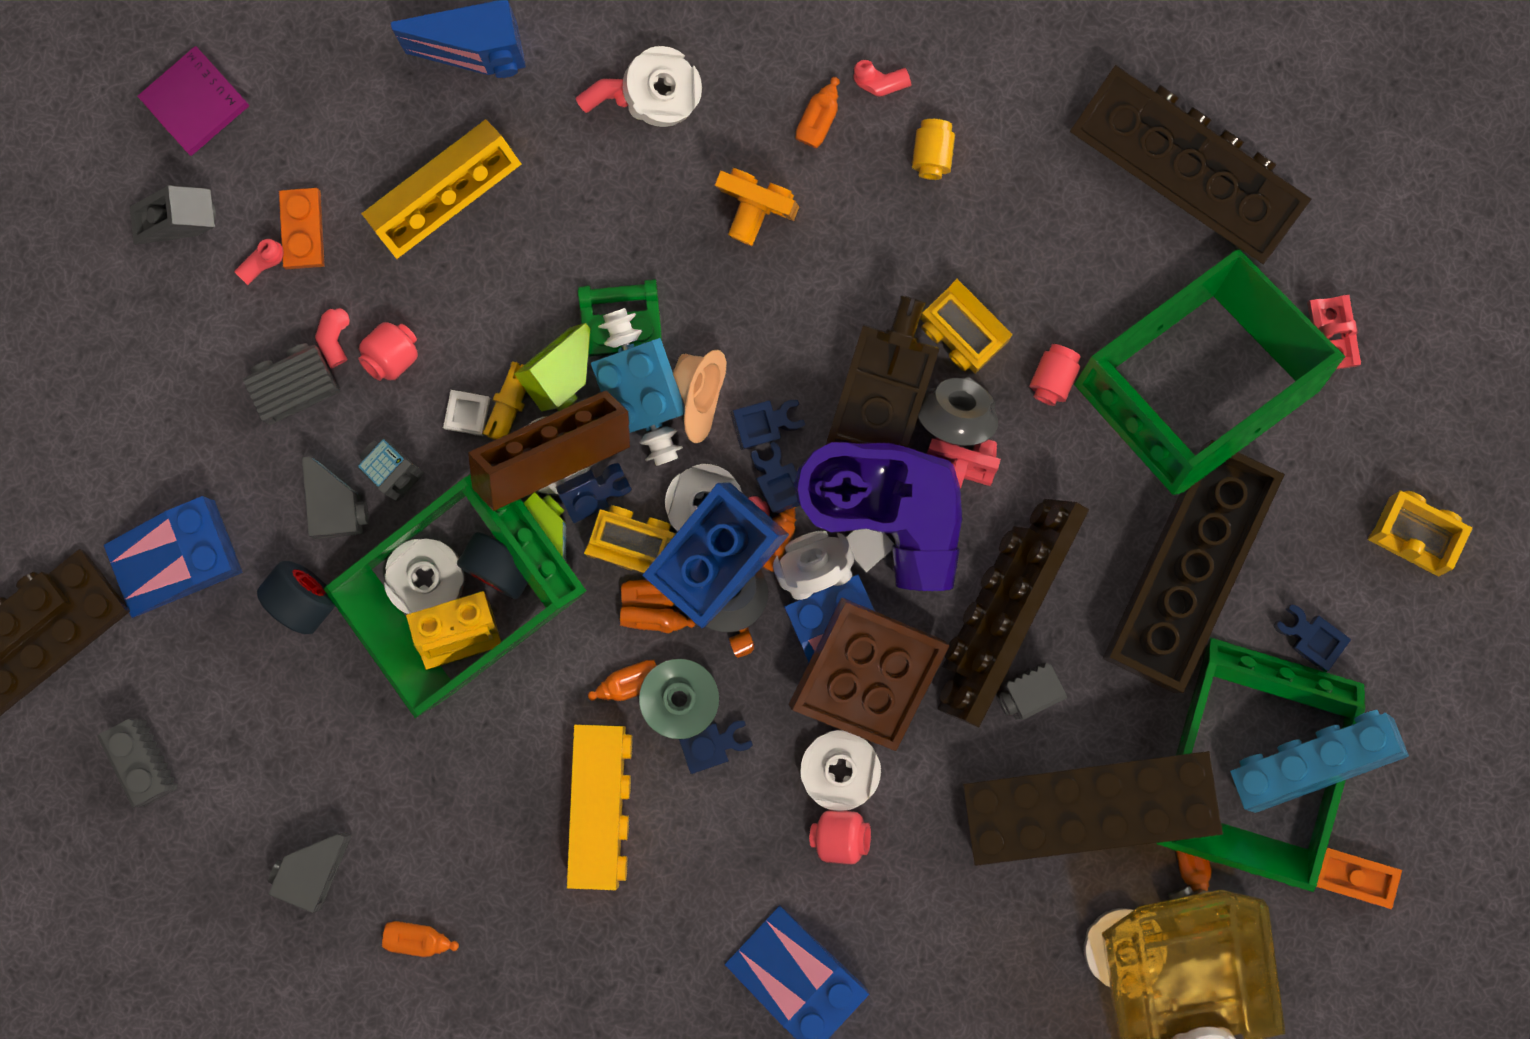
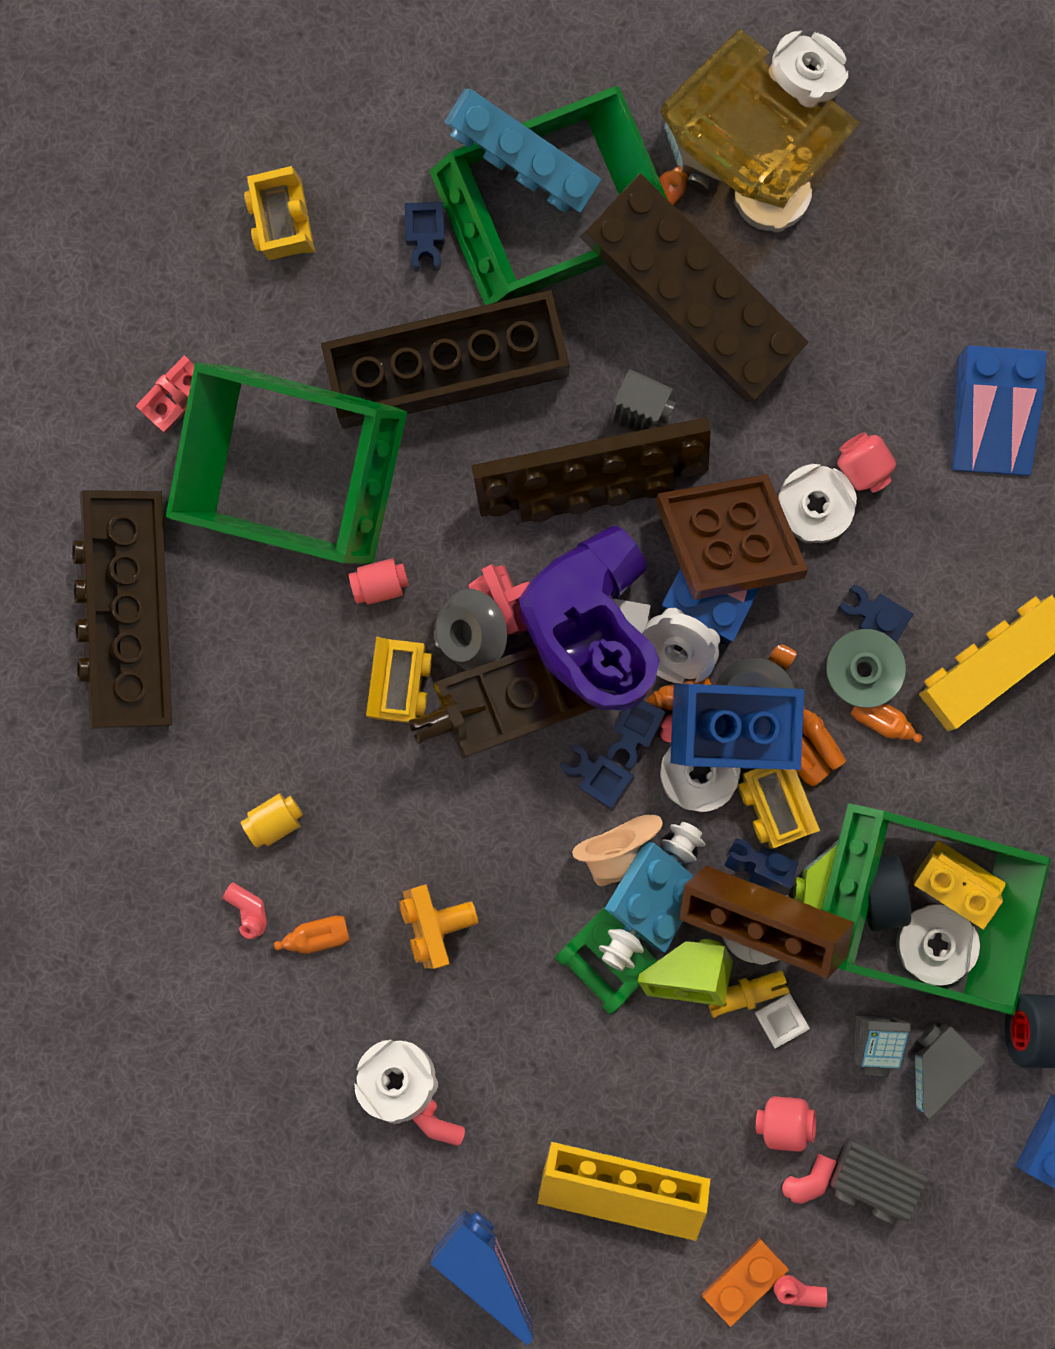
camera: 135 degrees left, 0 degrees up
orange plate [1316,848,1402,909] -> none

